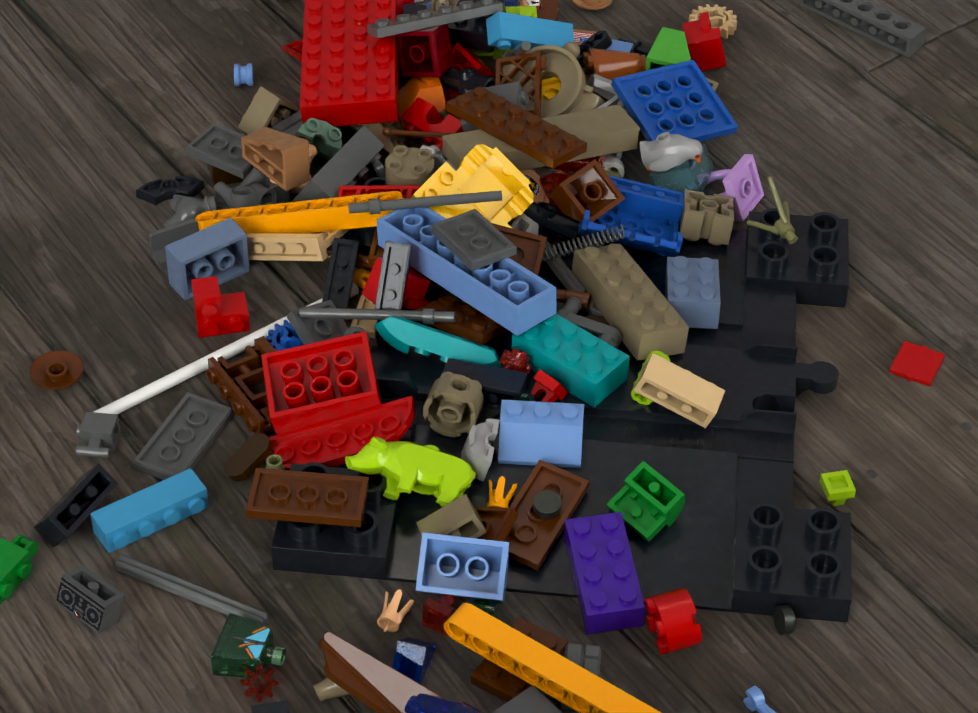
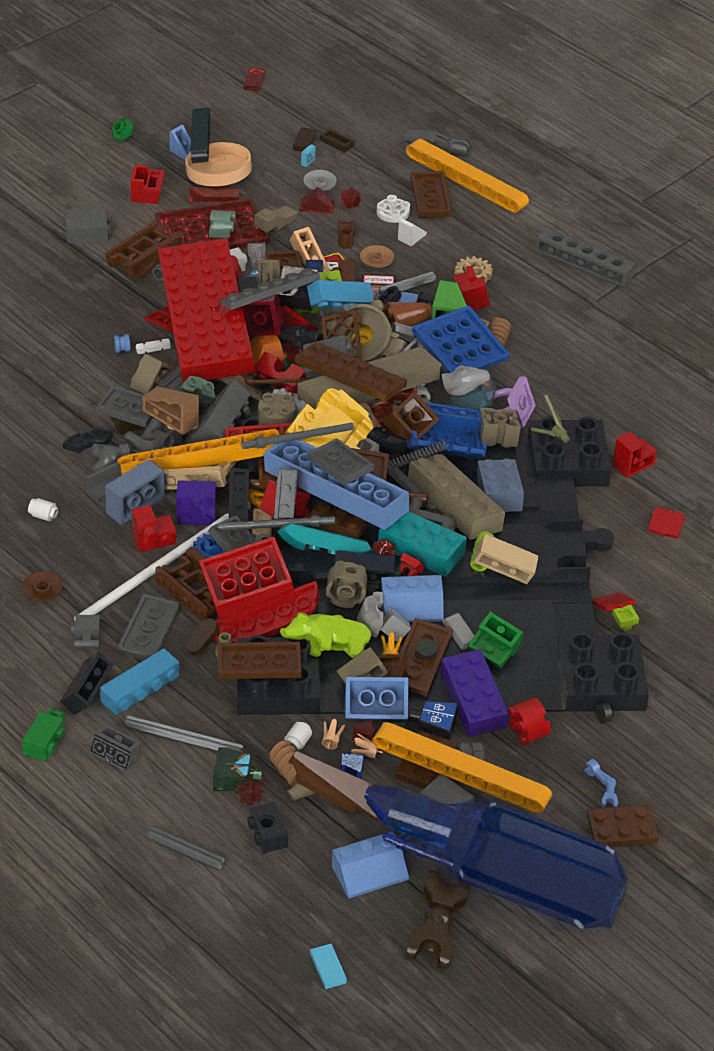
camera: 10 degrees left, 0 degrees up
none -> white brick [28,498,58,522]
none -> white axle [136,338,171,354]
none -> dark purple brick [176,481,216,525]
none -> medium nougat piece [269,740,297,786]
none -> white brick [284,722,312,751]
none -> light nougat piece [351,733,383,759]
none -> tile [361,274,396,286]
none -> dark grey axle [378,271,436,295]
none -> light grey panel [380,607,411,642]
none -> torso [408,700,458,740]
none -> light grey tile [442,613,475,651]
none -> medium nougat piece [484,317,511,352]
none -> red piece [592,592,636,611]
none -> red brick [612,431,657,478]

